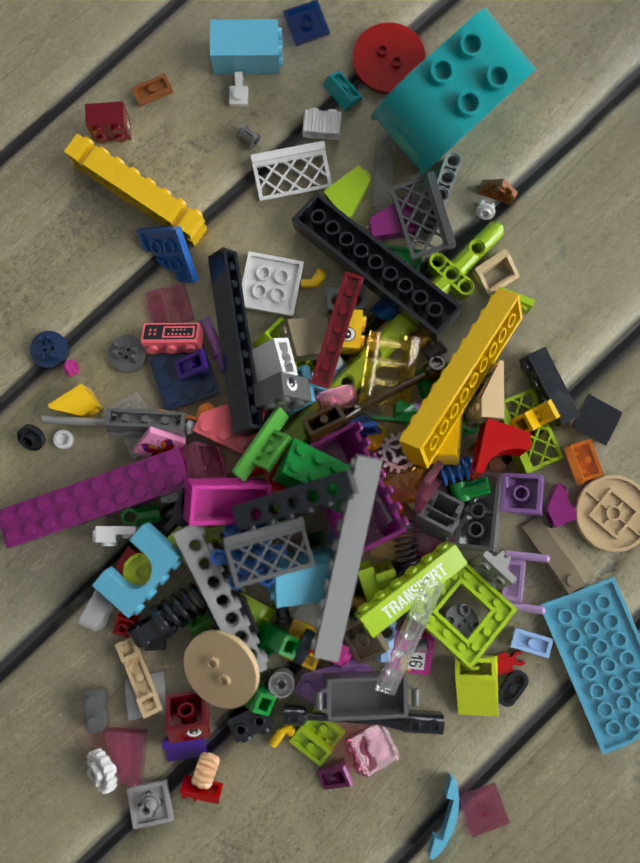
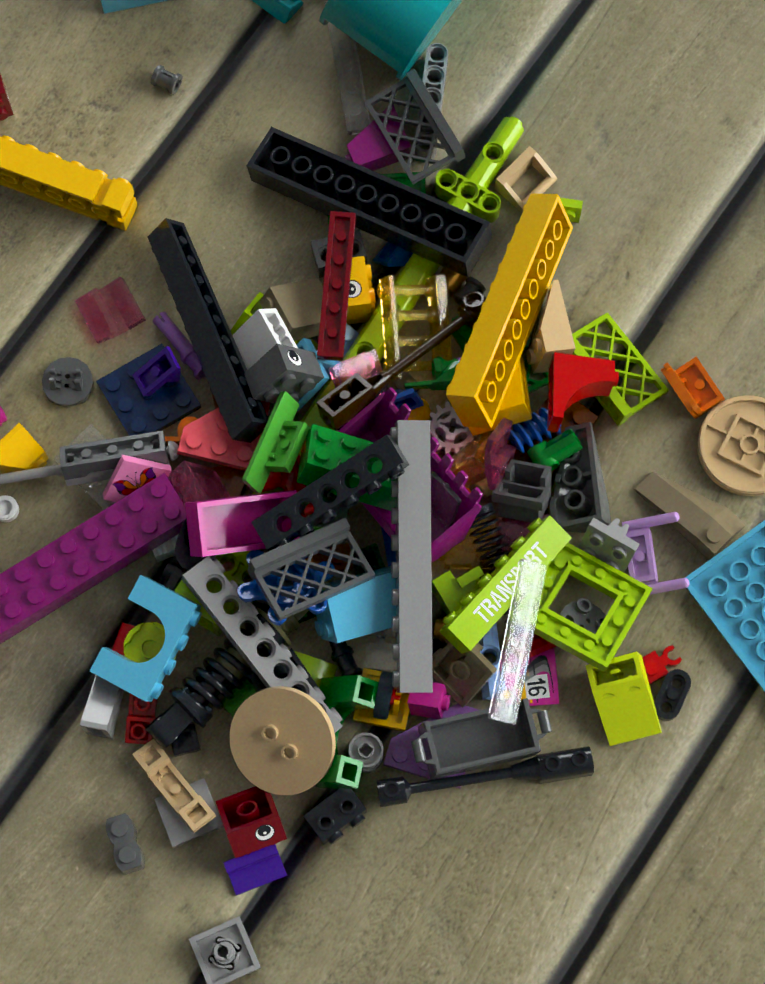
camera: 10 degrees left, 10 degrees down
white gear [86,748,117,794] -> none
white plate [92,526,141,546] -> none
clear pink slope [104,727,148,786] -> none
green piece [121,505,161,526] -> none
dark orange plate [131,73,174,107] -> none
blue plate [136,226,199,283] -> none
coral brick [141,323,204,354] -> none
red plate [180,775,224,804] -> none
light nougat gear [191,752,220,789] -> none
white plate [229,72,249,107] -> none
white plate [242,251,304,318] -> none
white fence [251,141,332,202] -> none
yellow arm [268,725,296,748] -> none
lime slope [289,707,346,766] -> none
yellow arm [301,268,326,289] -> none
white brick [303,108,341,140] -> none
magenta slope [316,758,353,790] -> none
lime slope [323,165,371,219] -> none
clear pink plate [344,724,400,777] -> none
medium azure slope [427,773,459,860] -> none
clear pink plate [459,783,510,837] -> none
white plate [476,200,495,220] -> none
dark orange plate [477,179,517,205] -> none
medium lavender slope [500,473,545,517] -> none
light blue plate [509,627,554,658] -> none
yellow brick [510,399,560,432] -> none
black brick [519,347,580,428] -> none
magenta slope [543,483,577,528] -> none
black slope [571,394,622,446] -> none

